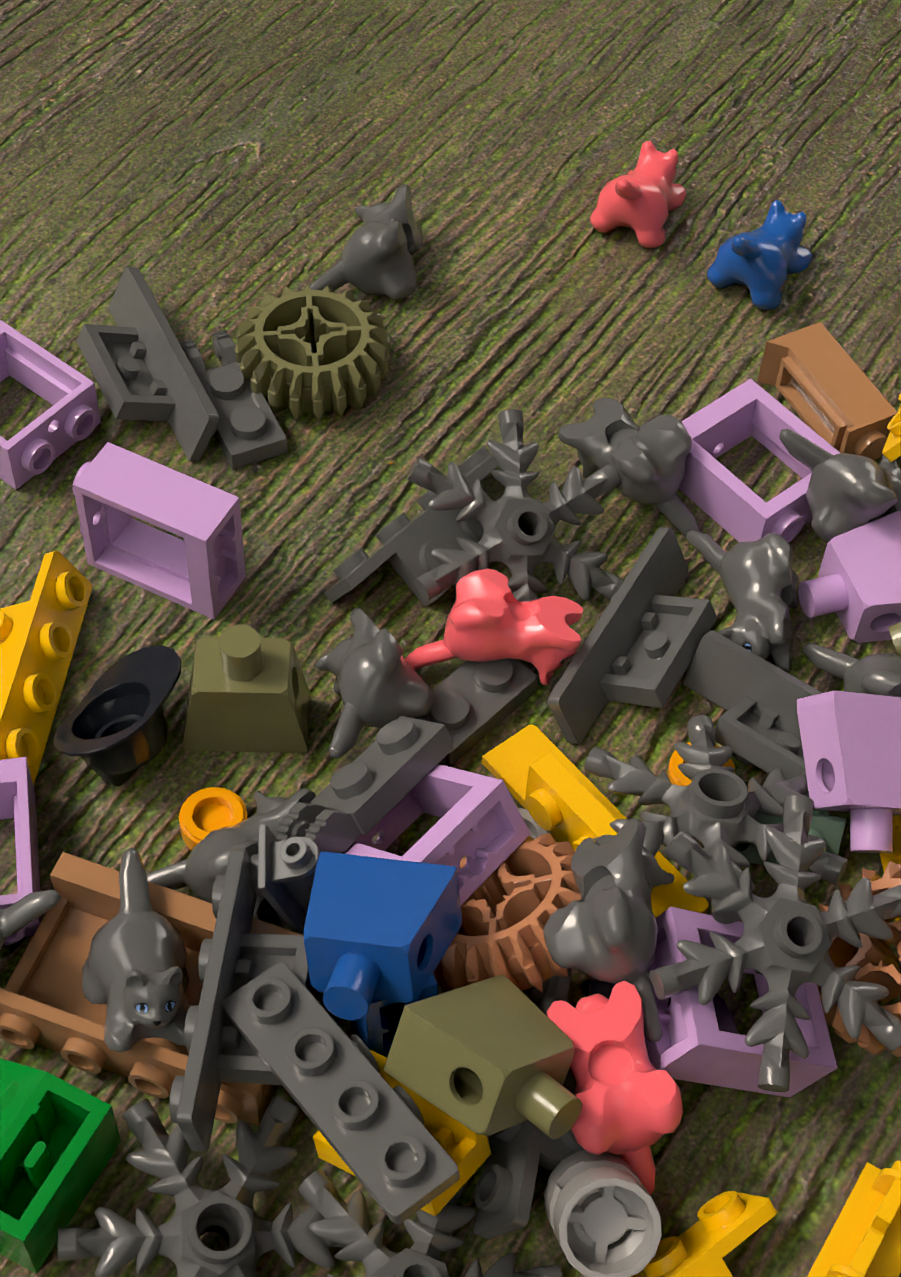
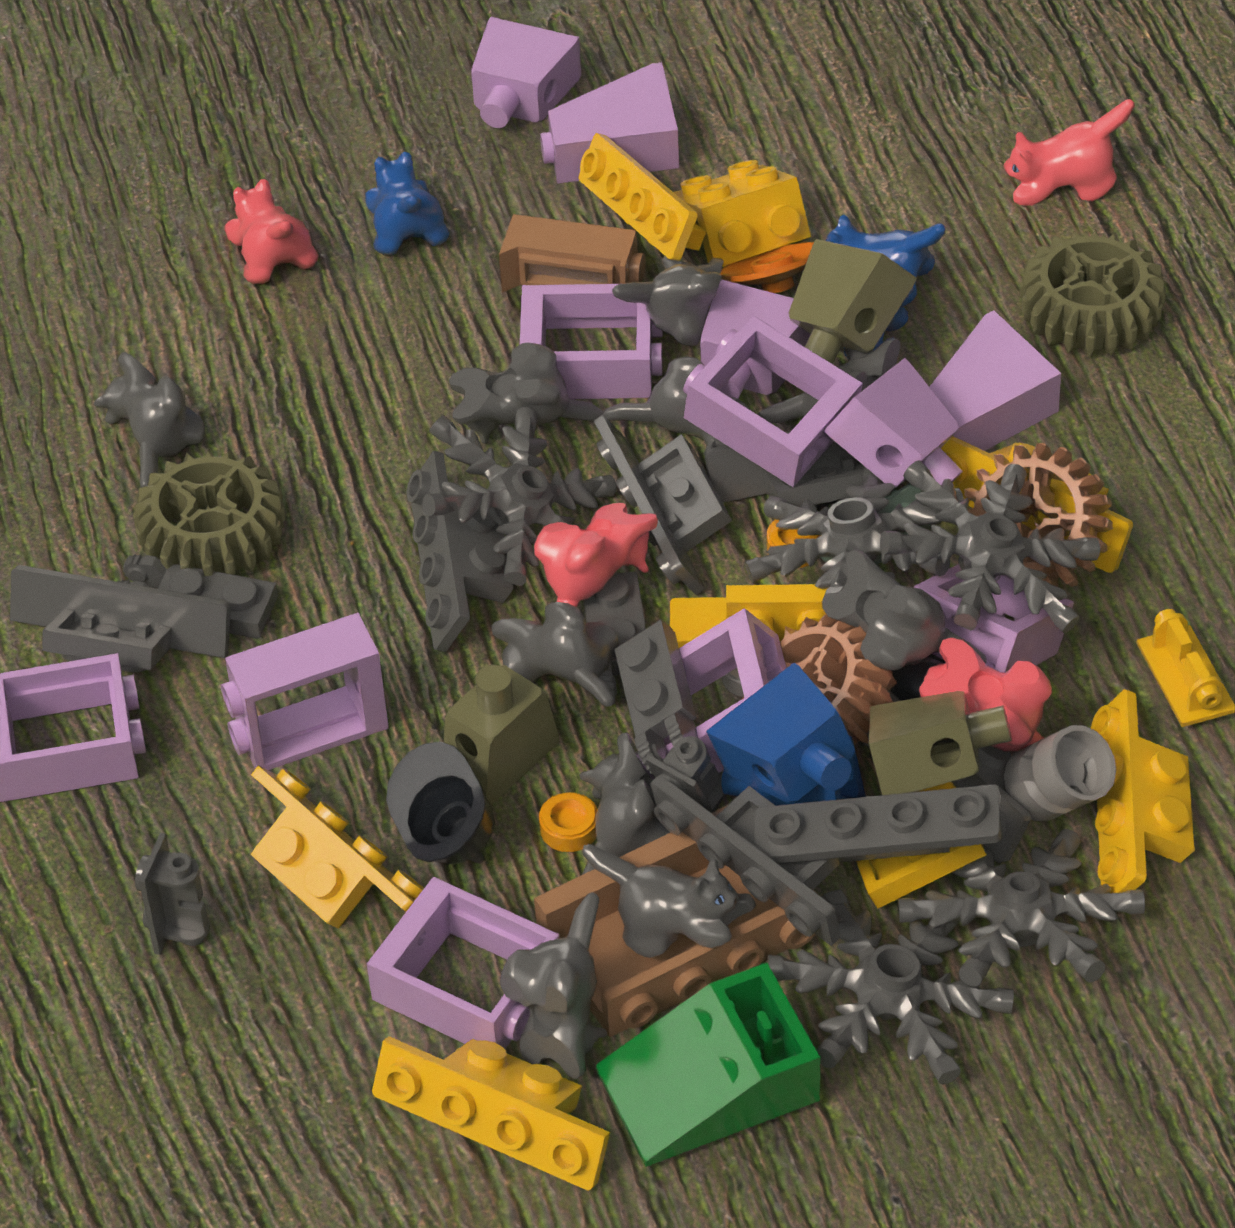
camera: 45 degrees left, 5 degrees down
none -> lavender window [683,315,863,487]

